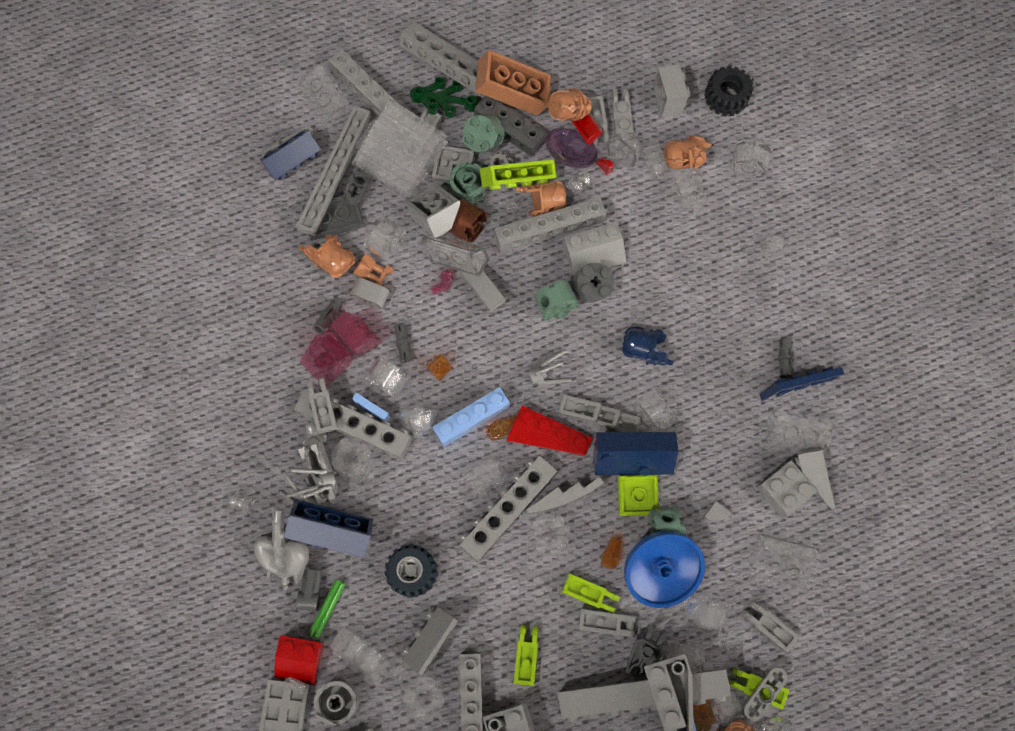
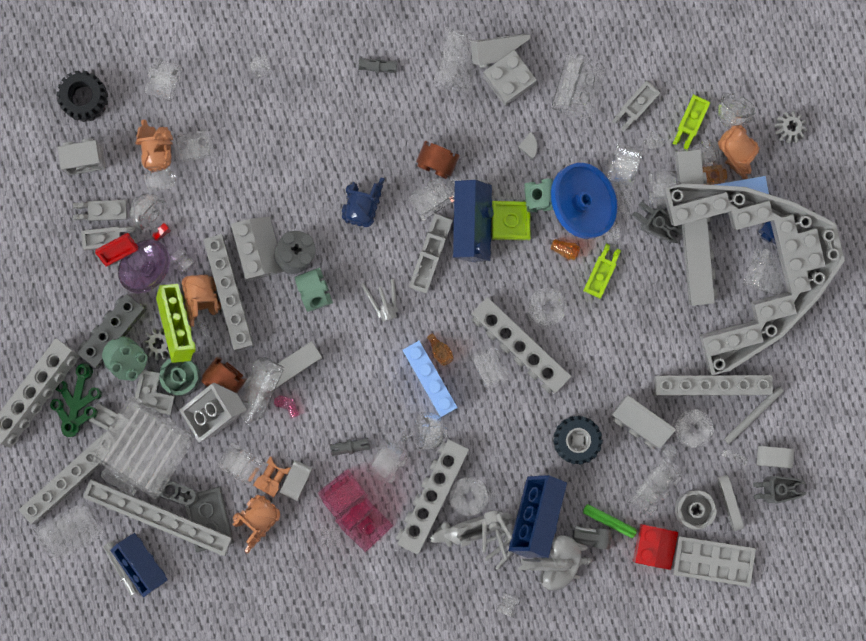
camera: 85 degrees left, 10 degrees up
clear tile [283,677,309,694] -> none
light grey hinge [307,377,338,434] -> none
dark grey pin [313,299,342,334] -> none
light blue tile [353,393,390,422] -> none
clear orange tile [426,354,453,381] -> none
nougat brick [475,50,551,116] -> none
red wing [506,406,592,456] -> none
lime hinge [513,625,538,686] -> none
light grey slope [525,477,604,515] -> none
nougat helmet [546,88,592,121] -> none
light grey plate [578,609,637,638] -> none
light grey beam [742,667,787,721] -> none
dark blue wing [759,366,844,401] -> none
none -> copper brick [416,141,460,179]

